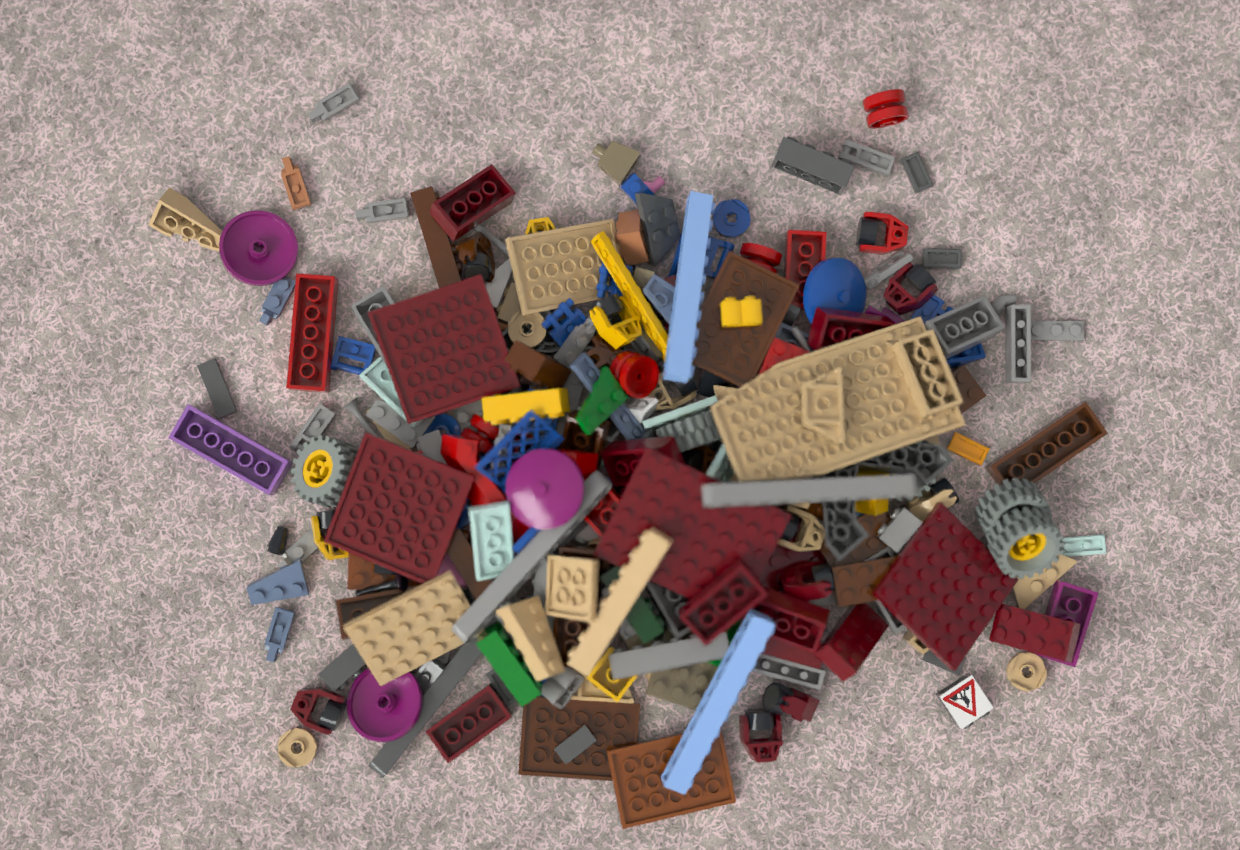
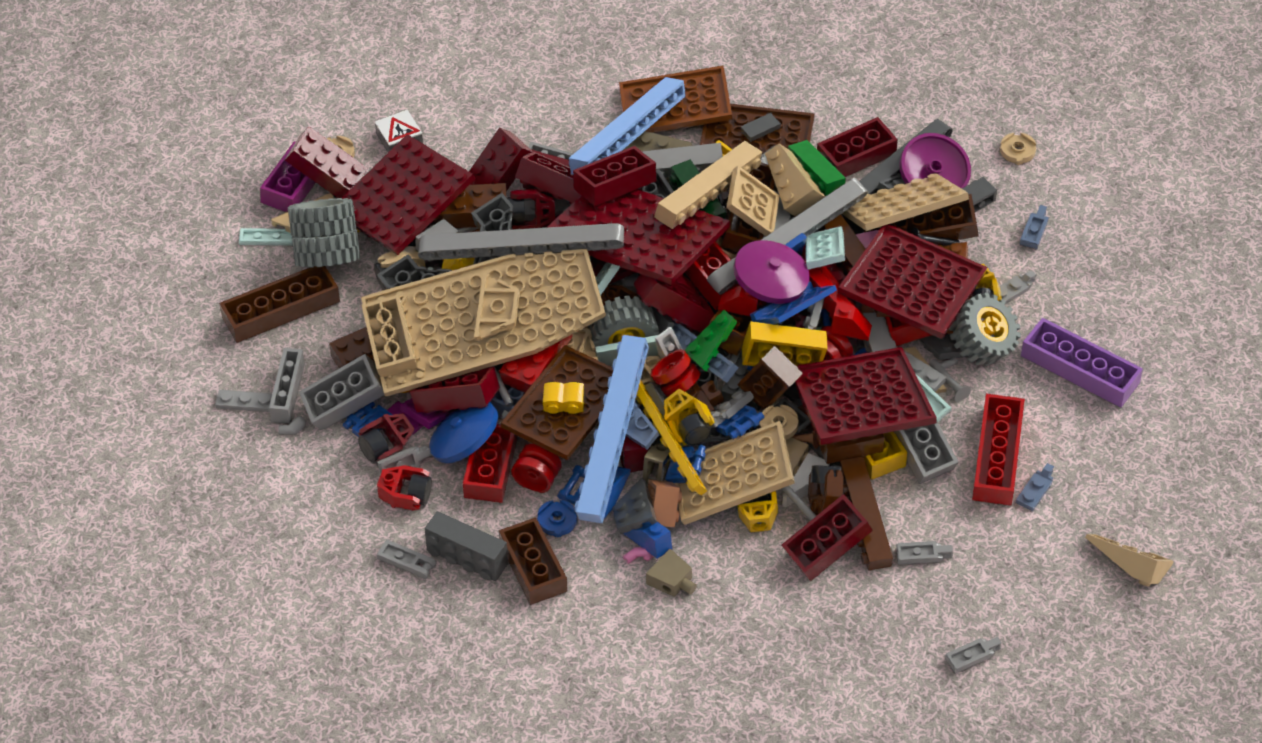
camera: 170 degrees left, 35 degrees down
dark grey tile [197,358,237,419] -> none
magenta dish [219,210,298,286] -> none
sand blue wing [247,557,309,605] -> none
black cone [267,526,289,556] -> none
nougat hinge [281,156,312,211] -> none
light grey plate [290,403,336,451] -> none
dark red piece [290,687,346,735] -> none
blue plate [330,336,376,375] -> none
dark red piece [739,708,783,763] -> none
piece [762,682,820,722] -> none
red wheel [862,89,909,129] -> none
dark grey tile [900,152,934,194] -> none
dark grey plate [922,248,962,269] -> none
light orange tile [946,432,990,466] -> none
none -> reddish brown brick [499,517,568,605]

